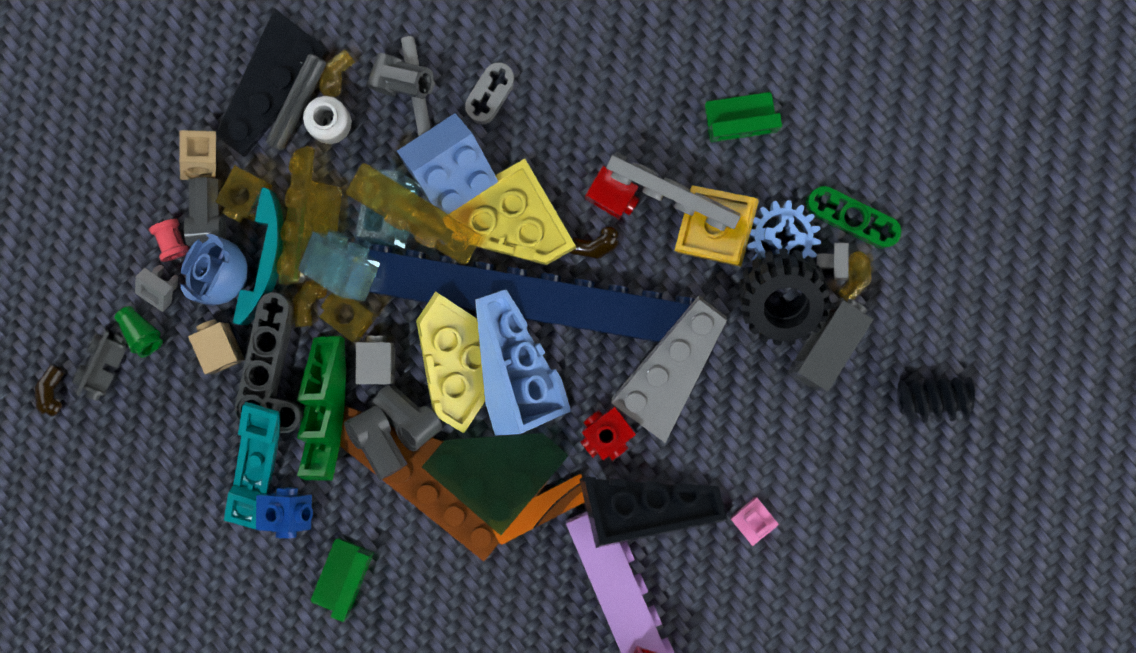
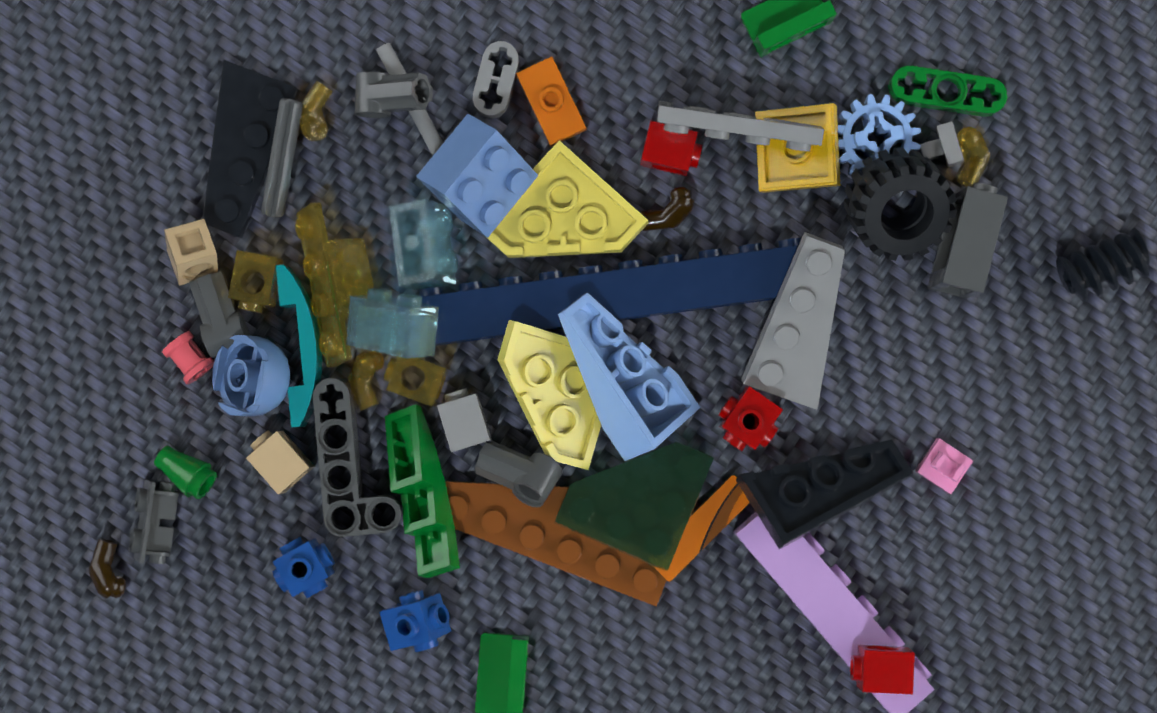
camera: 15 degrees left, 0 degrees up
light grey tile [135,265,178,312] -> none
teal slope [224,402,280,530] -> none
white head [303,96,352,144] -> none
dark grey piece [344,405,407,480] -> none
clear yellow bracket [346,163,481,265] -> none
none -> blue brick [272,537,335,598]
none -> orange plate [516,56,587,147]

